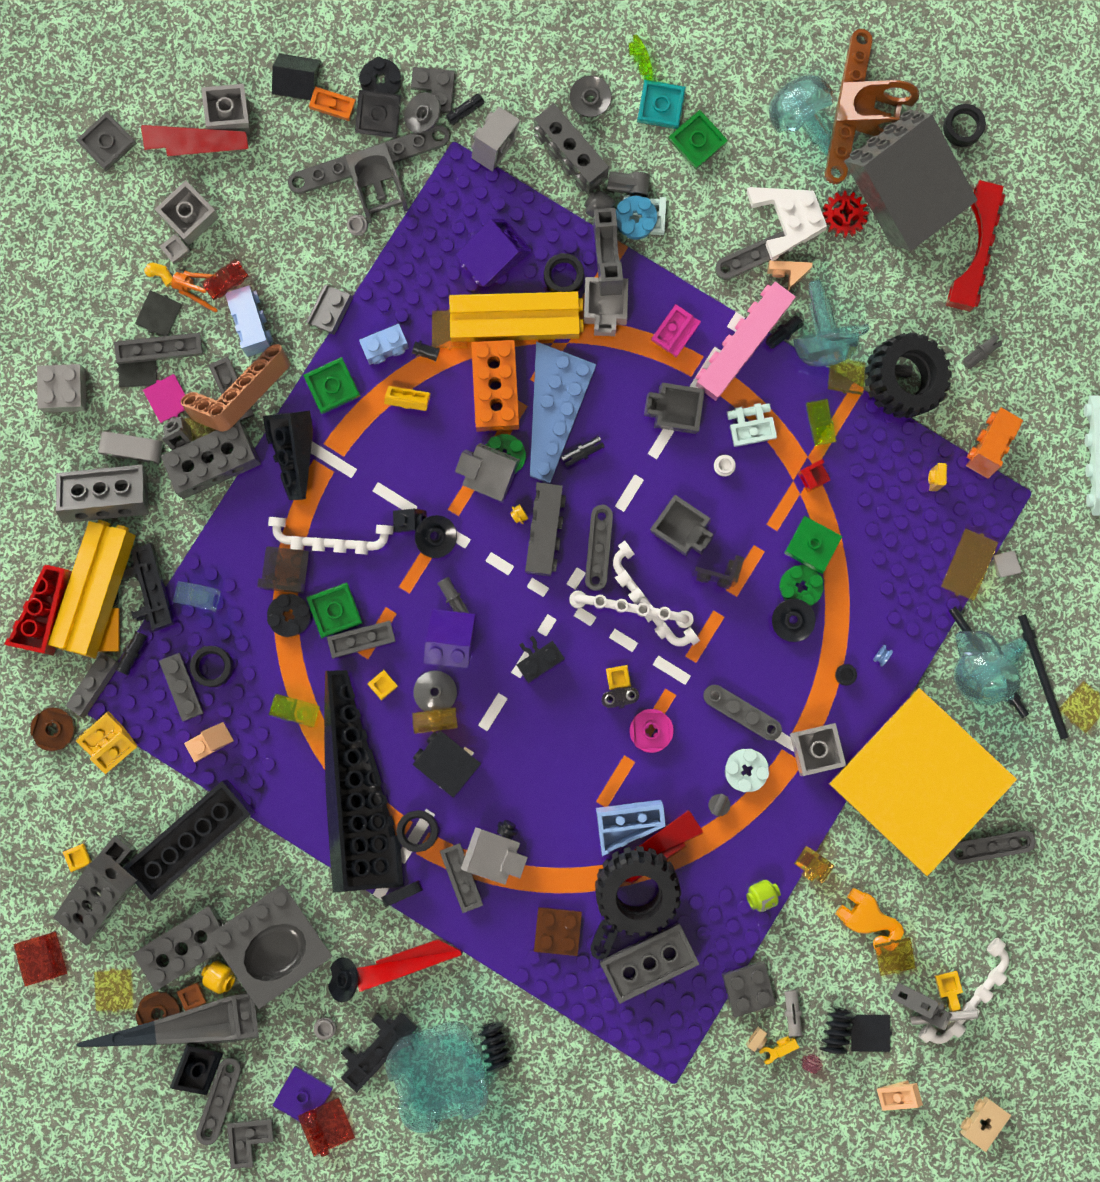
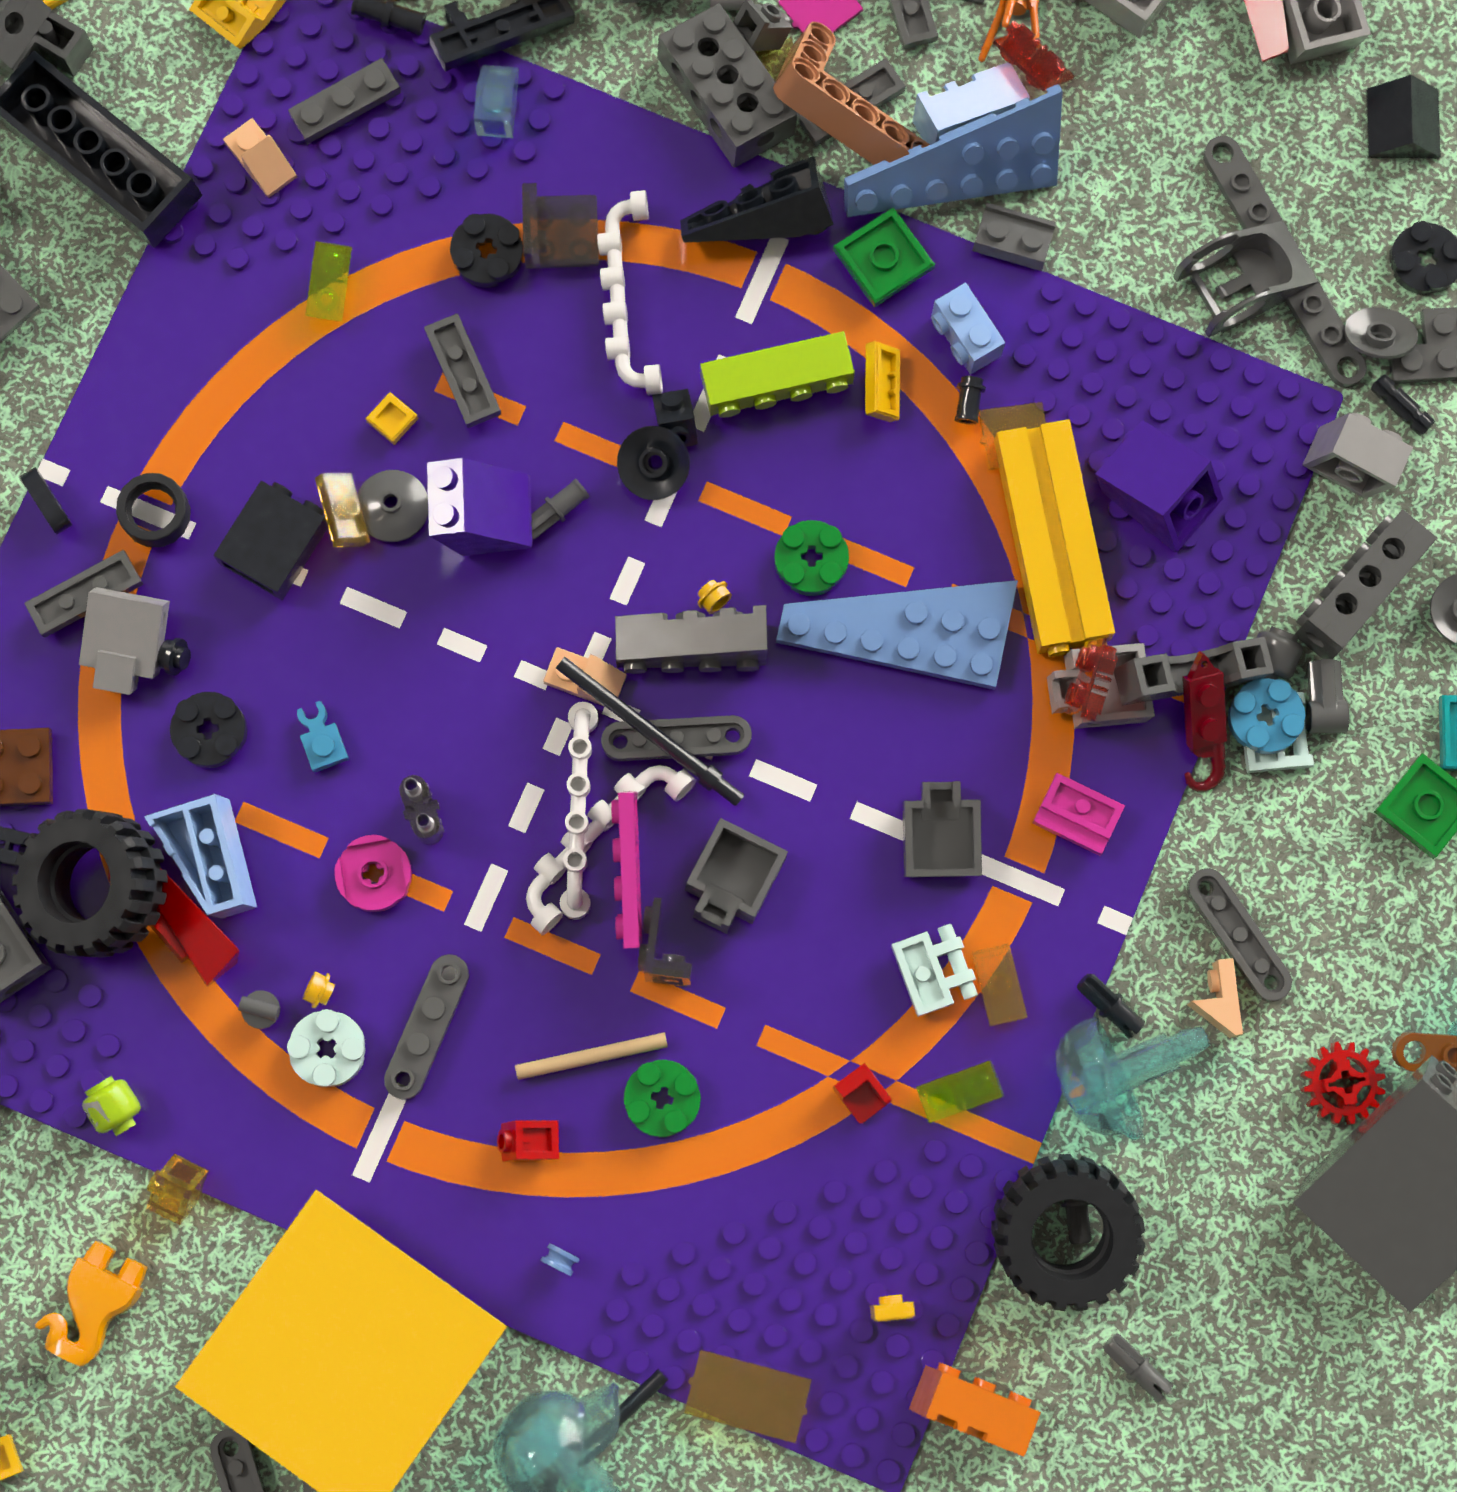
camera: 80 degrees right, 5 degrees down
black tyre [190,646,234,688] -> none
green plate [306,583,363,638] -> none
orange plate [309,87,356,121] -> none
black wedge [324,670,404,893] -> none
light grey plate [347,214,368,236] -> none
black plate [355,90,402,138] -> none
dark grey piece [455,443,520,502] -> none
orange brick [471,340,519,432] -> none
black brick [516,636,565,684] -> none
black tyre [544,253,584,292] -> none
black pin [561,435,605,468] -> none
yellow tile [606,665,631,690] -> none
bright pink brick [696,281,796,401] -> none
white plate [714,455,735,477] -> none
white wing [747,187,827,261] -> none
black dish [772,599,816,642] -> none
green plate [784,516,842,574] -> none
light grey brick [790,723,846,776] -> none
clear yellow piece [828,357,865,395] -> none
black plate [835,664,857,686] -> none
clear yellow piece [874,937,916,976] -> none
red arch [946,180,1005,312] -> none
light grey slope [993,550,1021,577] -> none
none -> black plate [170,692,247,768]
none -> dark azure plate [297,701,349,773]
none -> yellow plate [302,971,335,1008]
none -> red bracket [497,1120,559,1162]
none -> tan bar [515,1032,668,1080]
none -> light nougat slope [543,647,627,706]
none -> black bar [556,656,744,806]
none -> dark pink plate [611,791,642,948]
none -> lime brick [700,331,855,418]
none -> medium blue wing [844,84,1063,217]
none -> clear yellow plate [971,943,1028,1027]
none -> clear red hinge [1064,637,1119,721]
none -> dark red plate [1182,651,1227,792]

